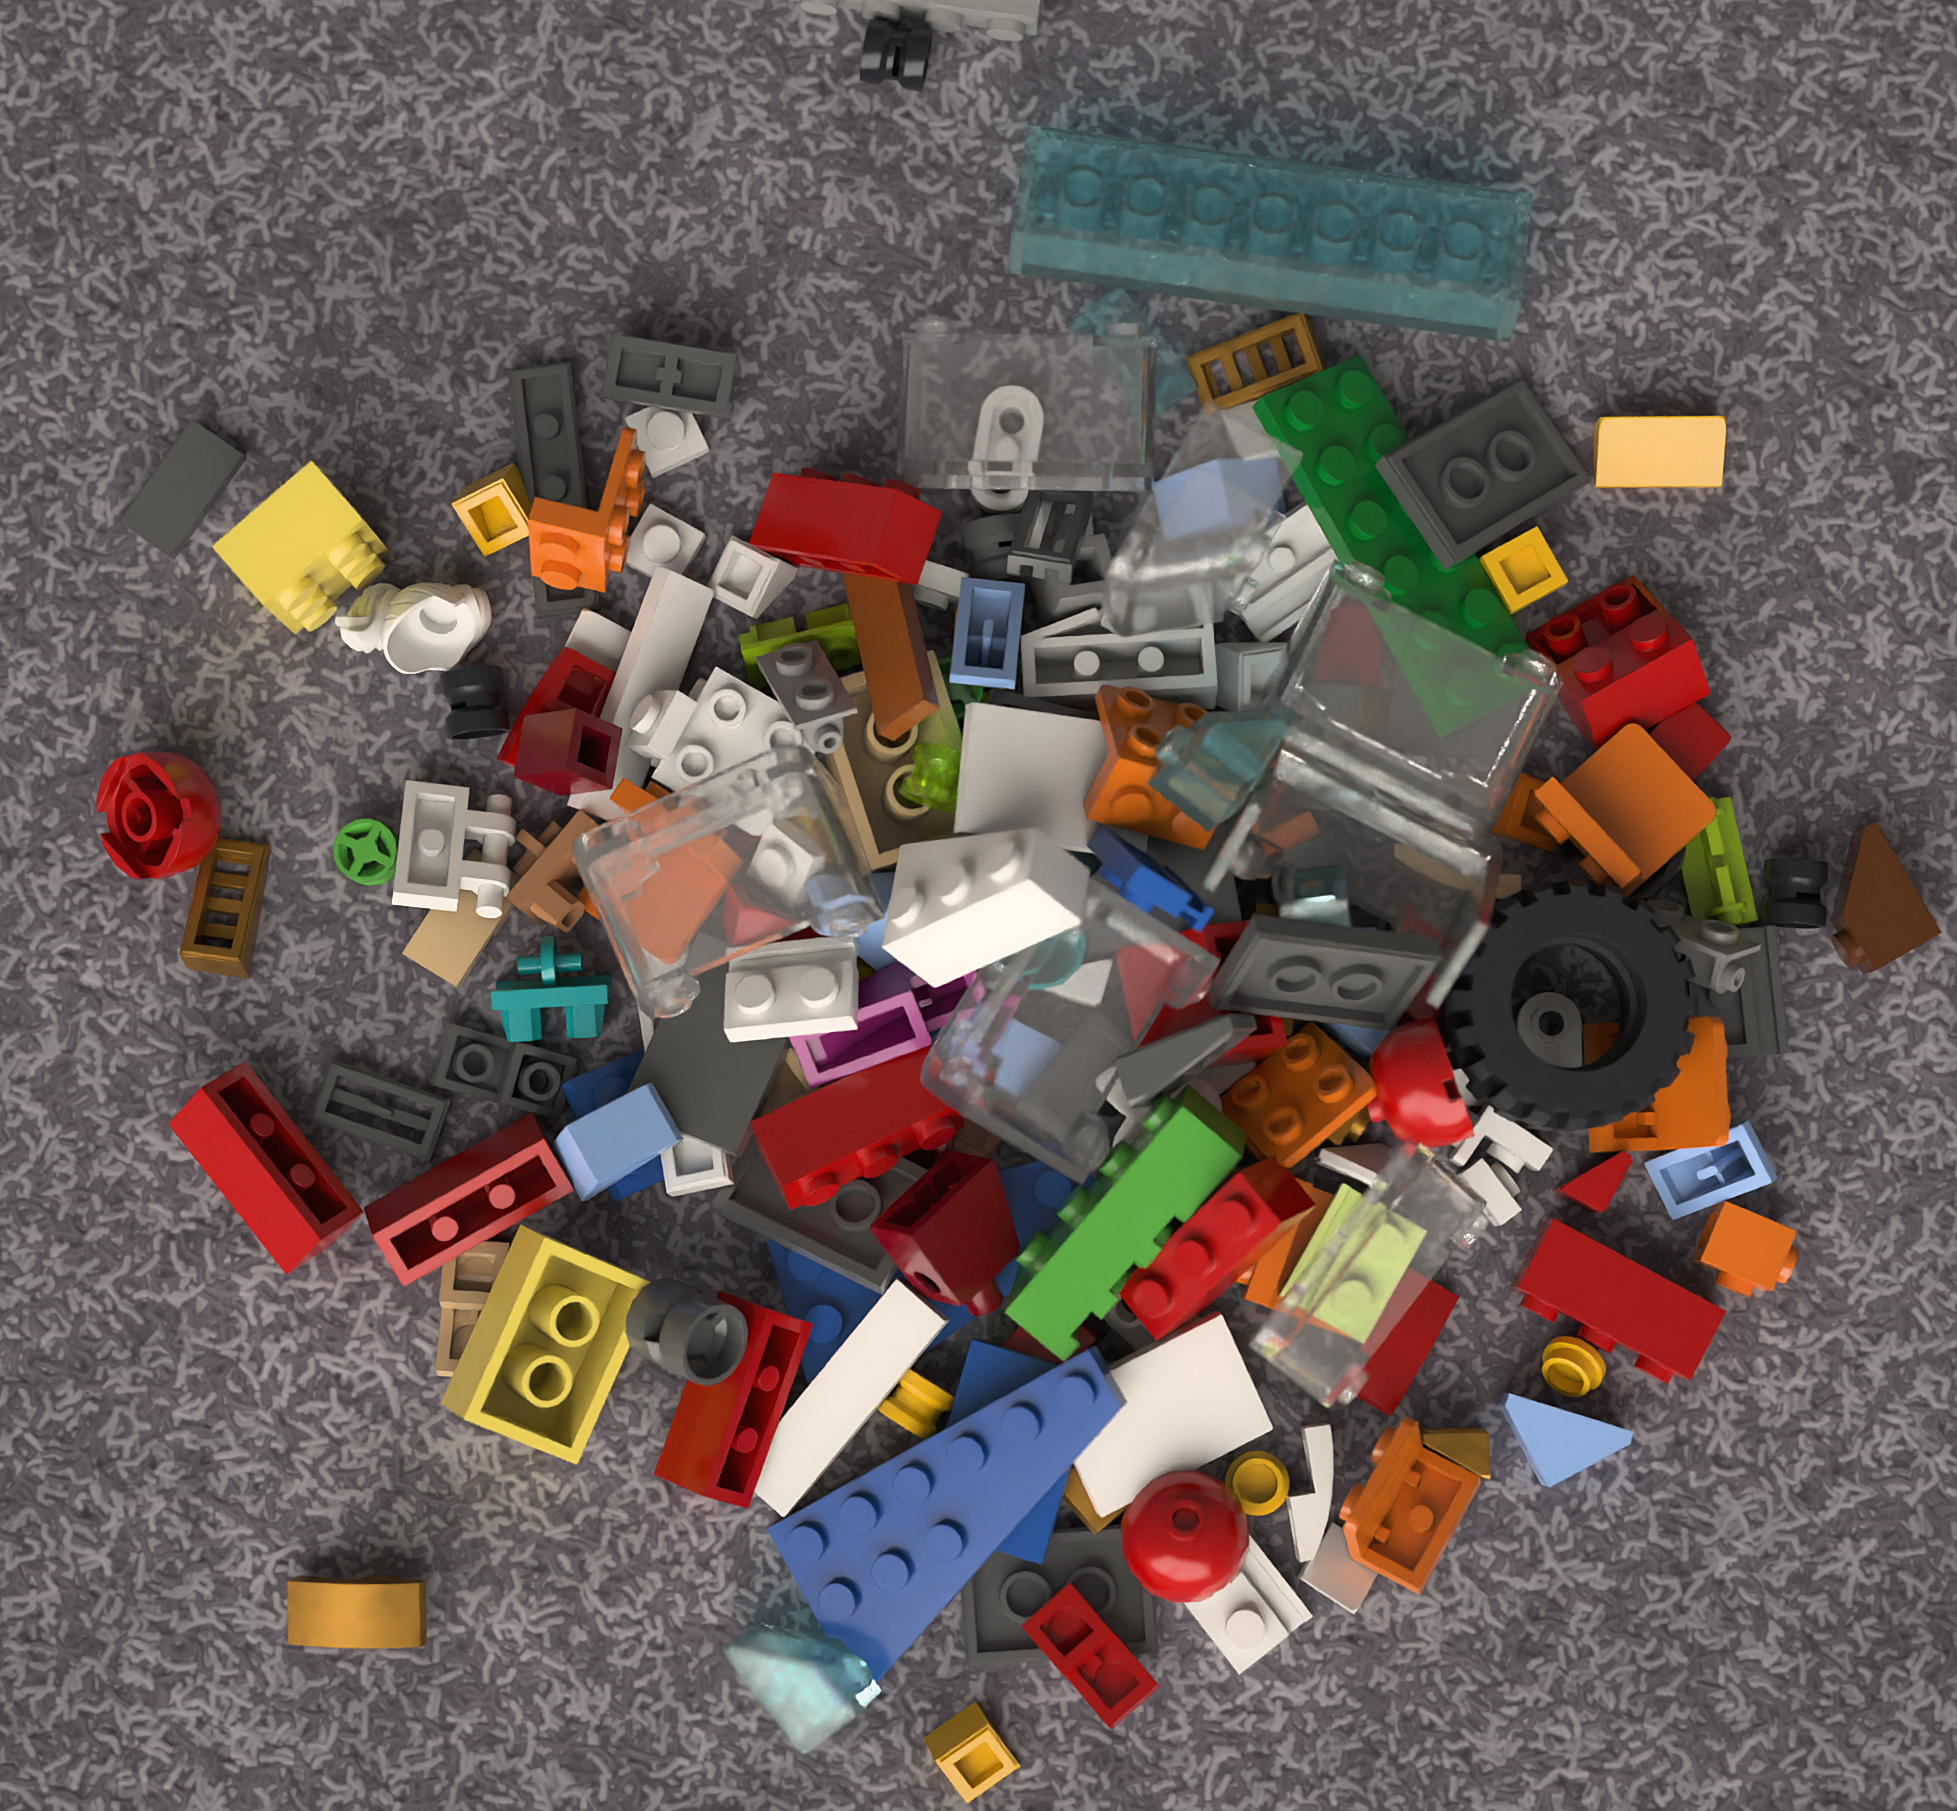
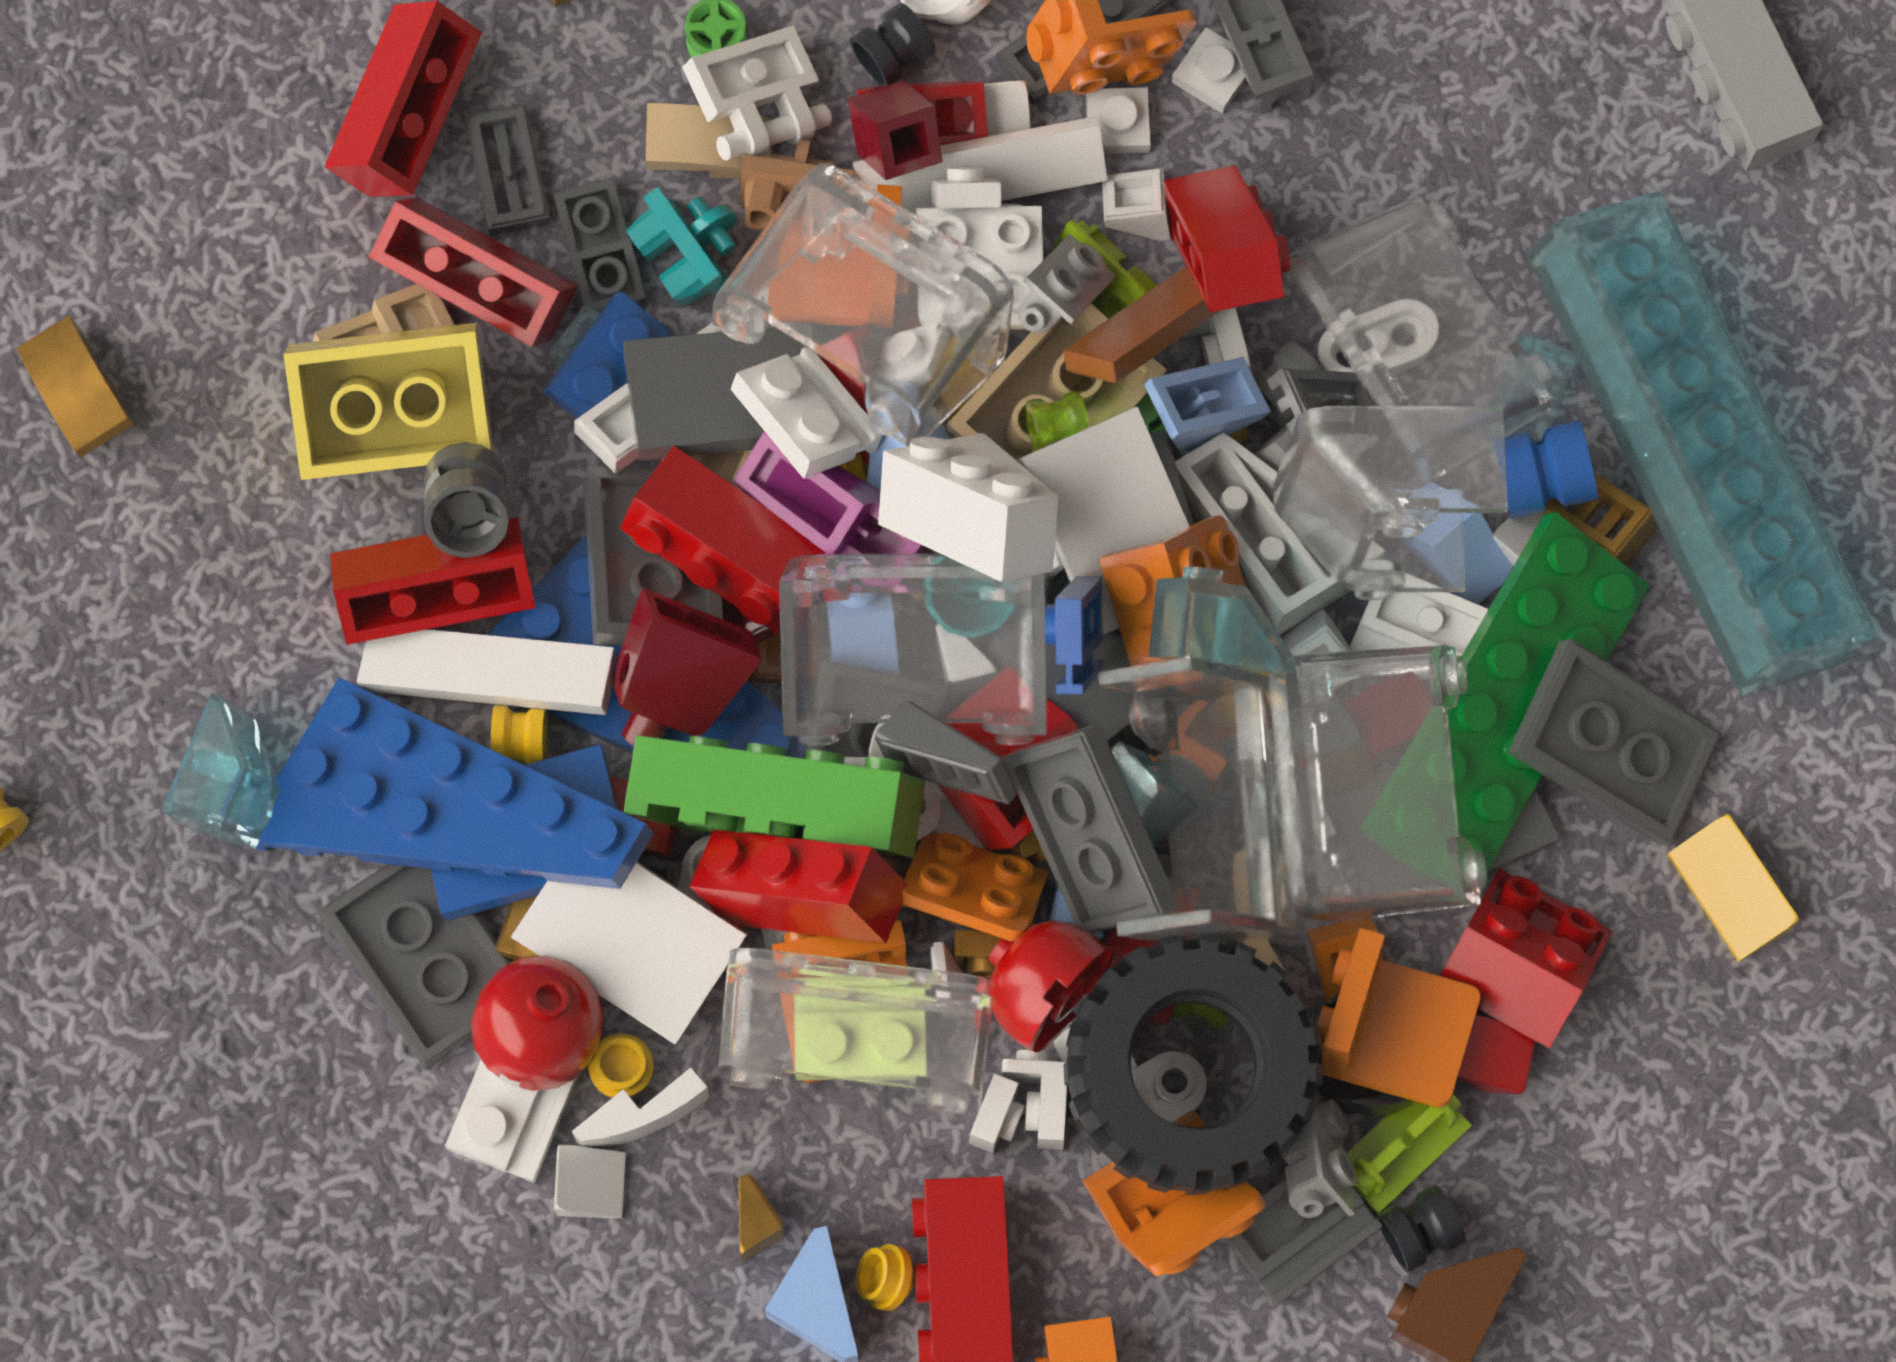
camera: 55 degrees right, 10 degrees down
light blue slope [551,1082,684,1202] -> none
black wheel [859,18,933,92] -> none
yellow slope [924,1702,1020,1803] -> none
red slope [1021,1583,1161,1729] -> none
red slope [1334,1265,1459,1417] -> none
orange bracket [1340,1416,1481,1595] -> none
yellow plate [1479,526,1569,615] -> none
red slope [1552,1151,1633,1213] -> none
light blue slope [1644,1119,1778,1220] -> none
none -> blue wheel [1493,420,1599,520]

